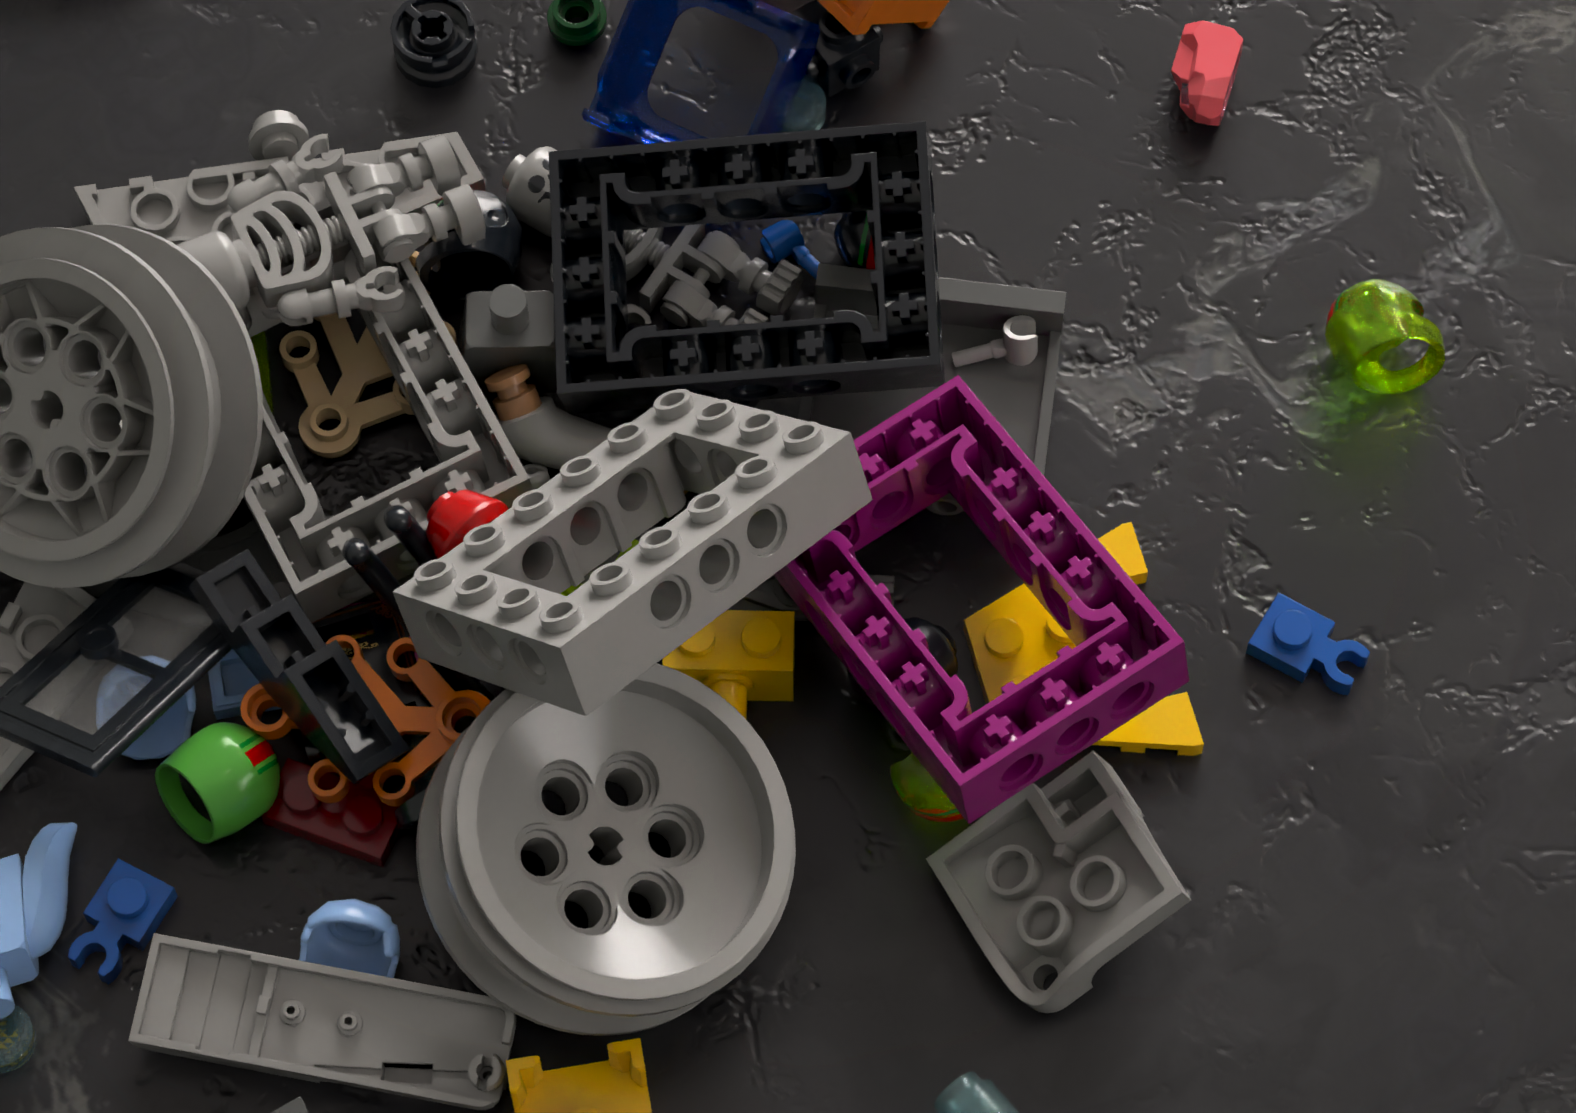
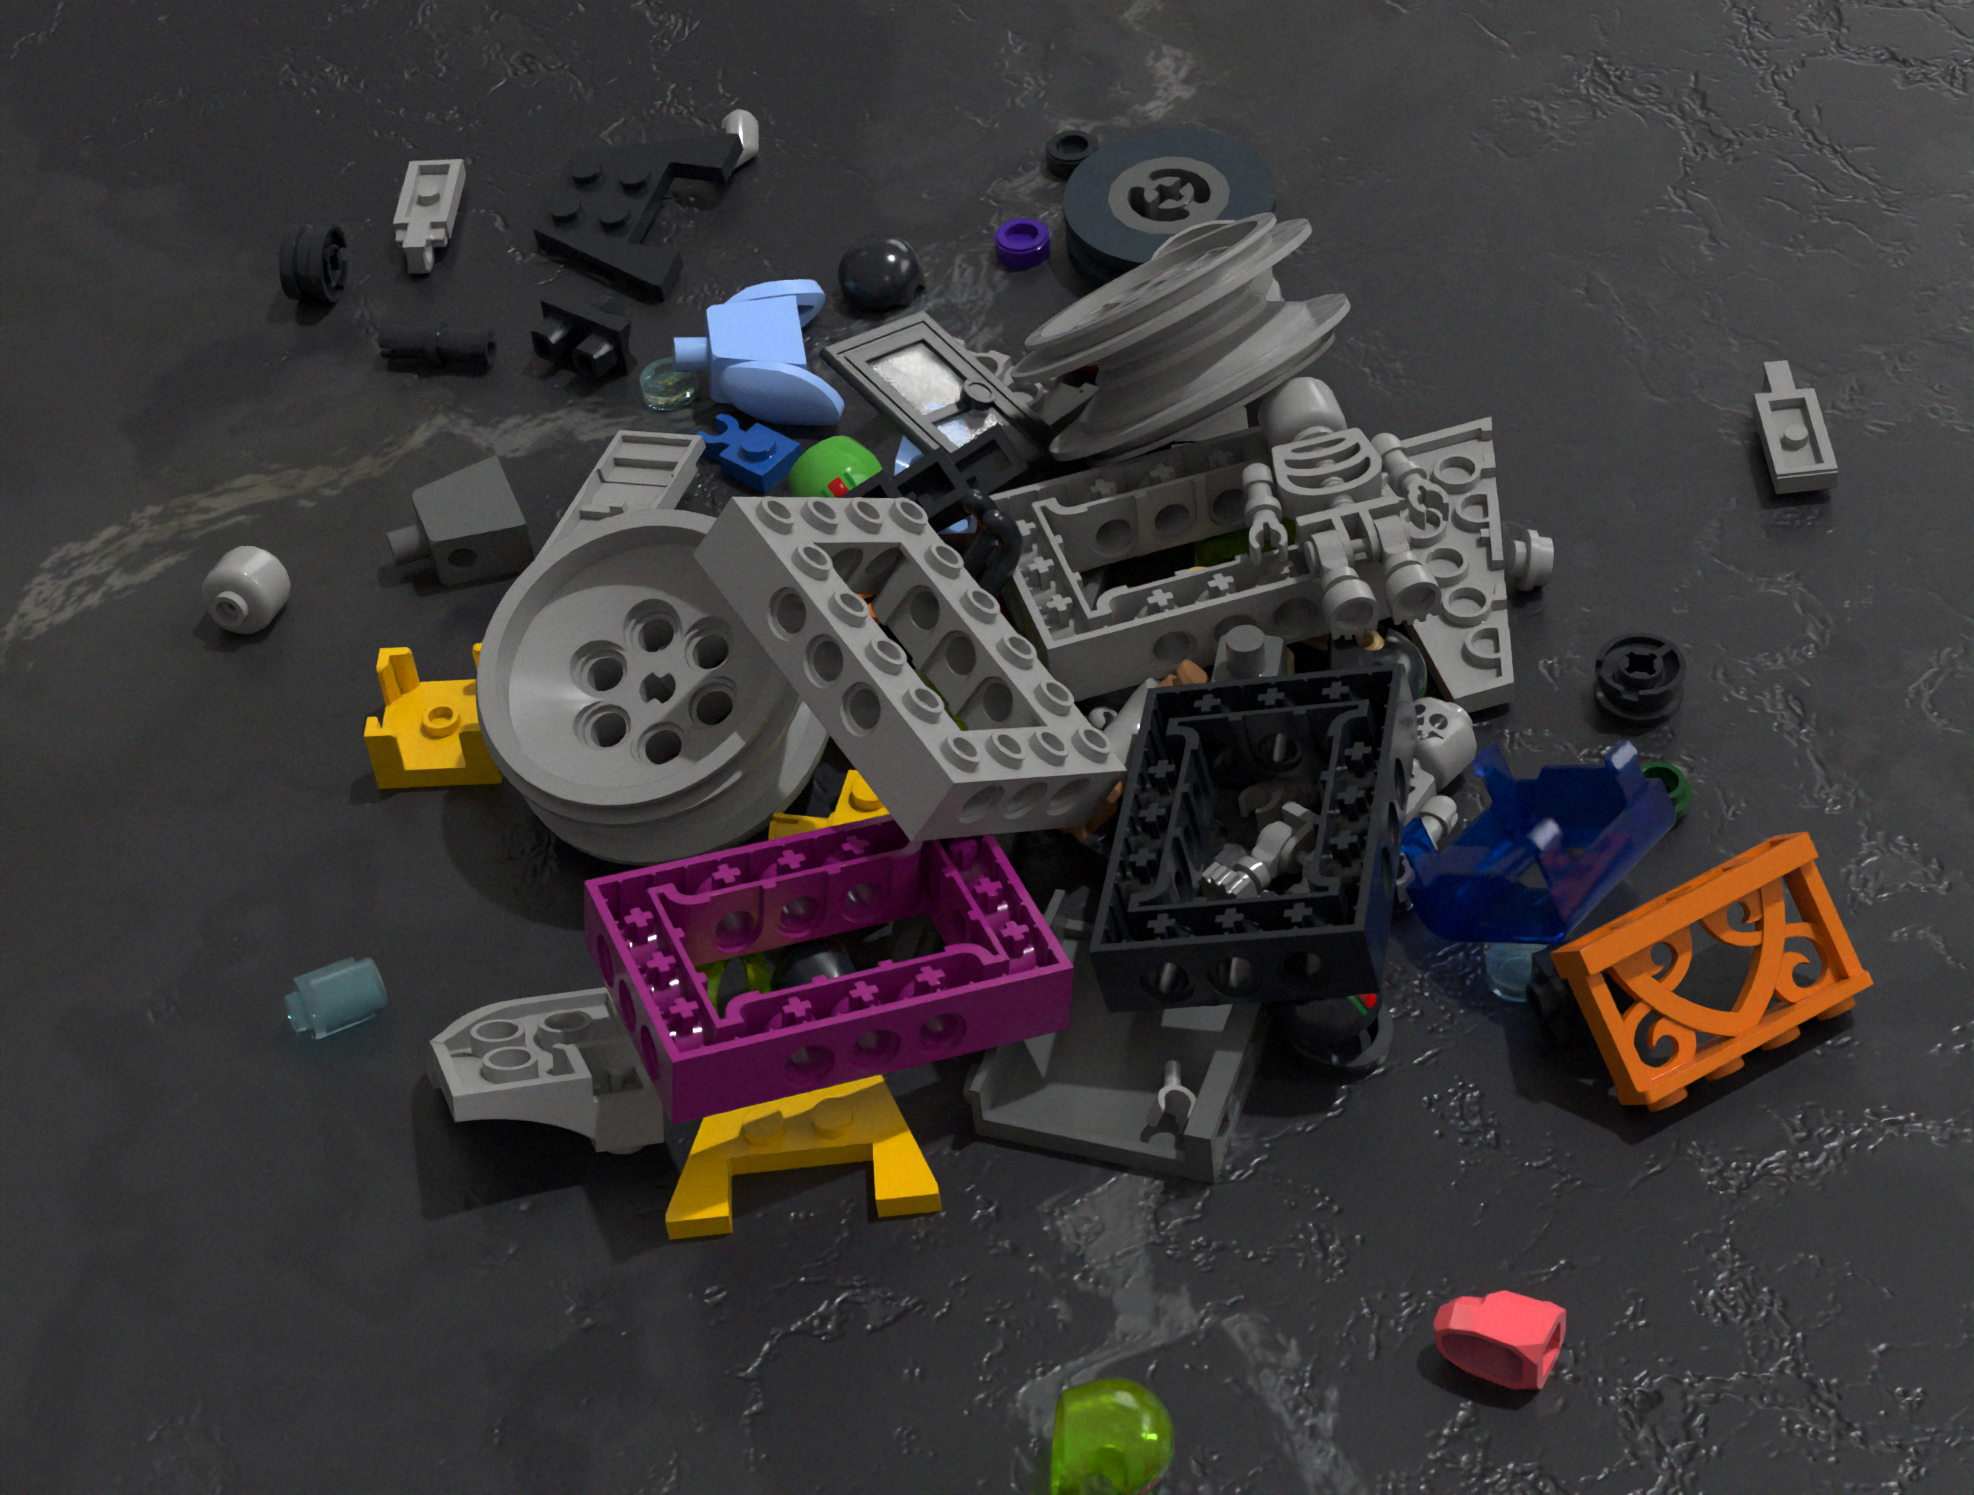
camera: 105 degrees right, 20 degrees down
red cone [426,489,508,559] -> none
blue plate [1246,592,1370,695] -> none

